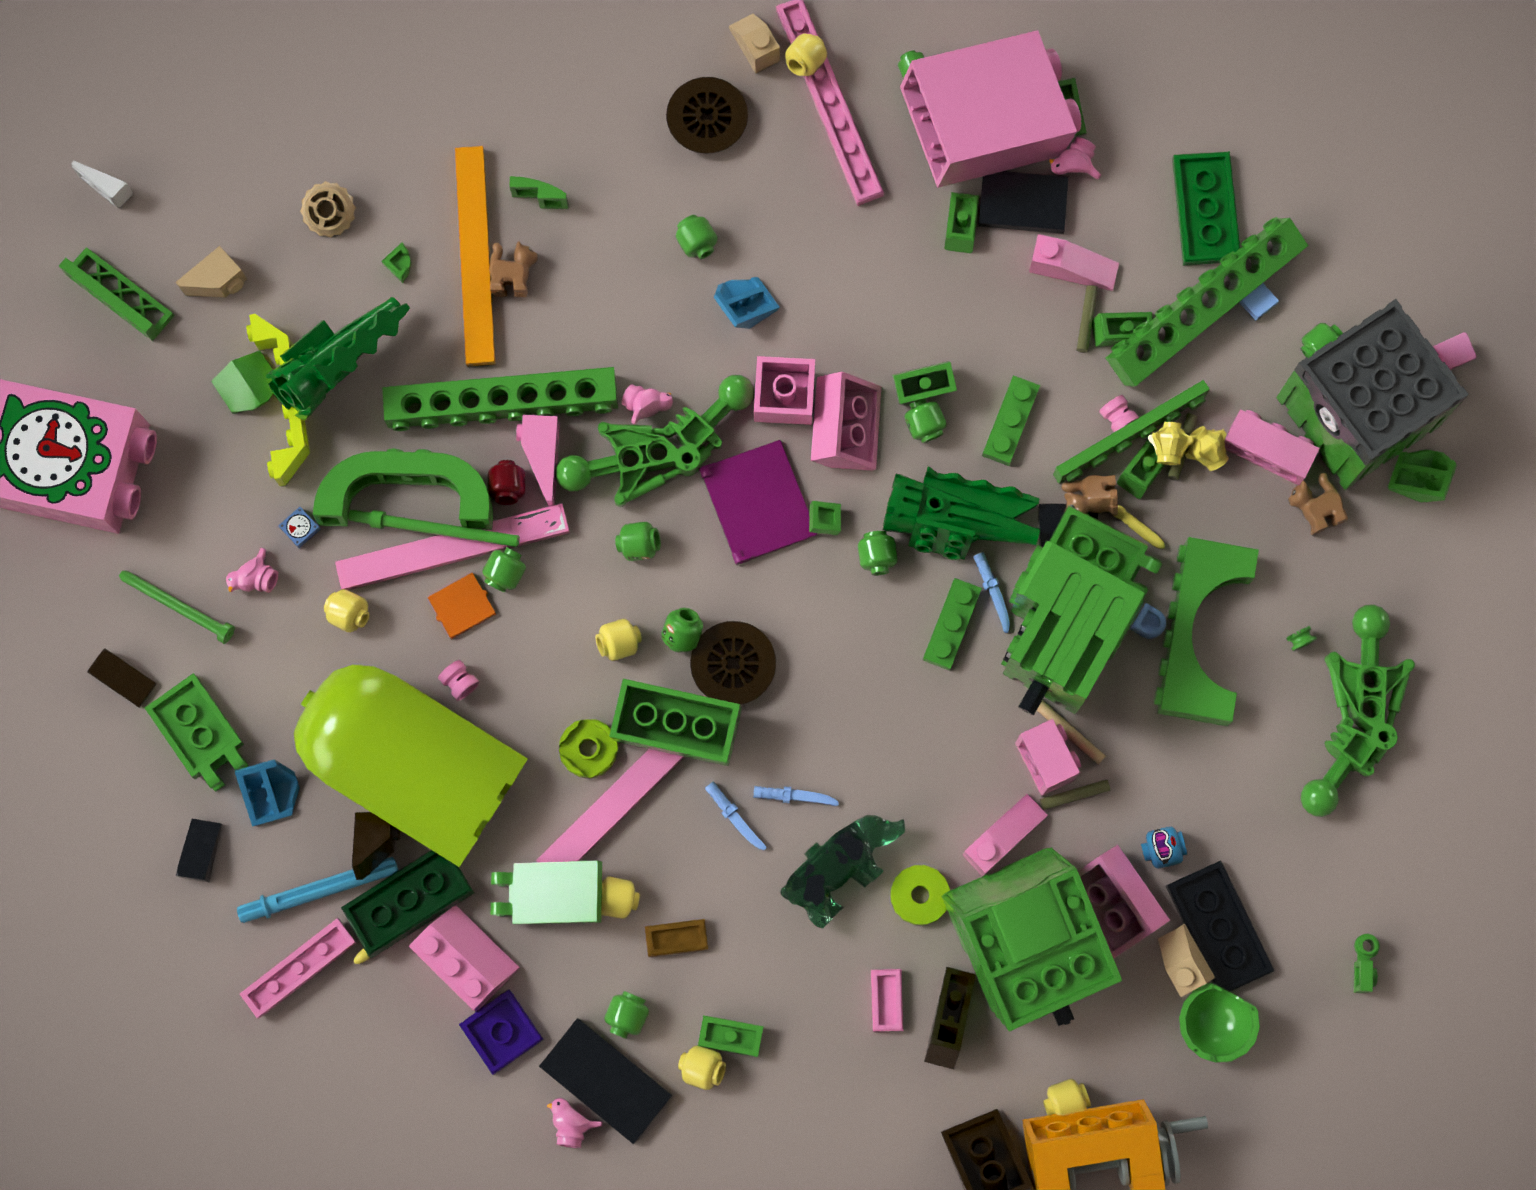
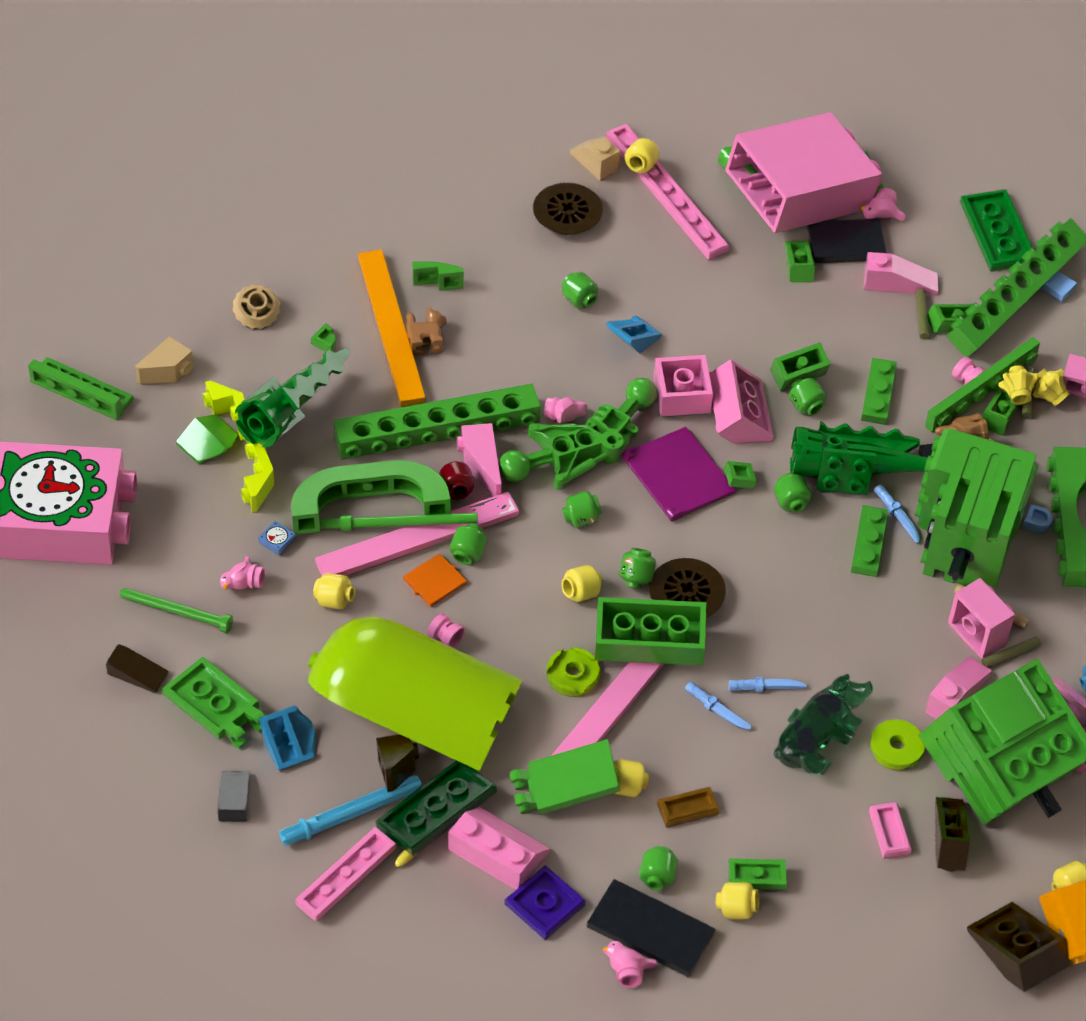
camera: 15 degrees left, 25 degrees down
white slope [71,161,133,208] -> none

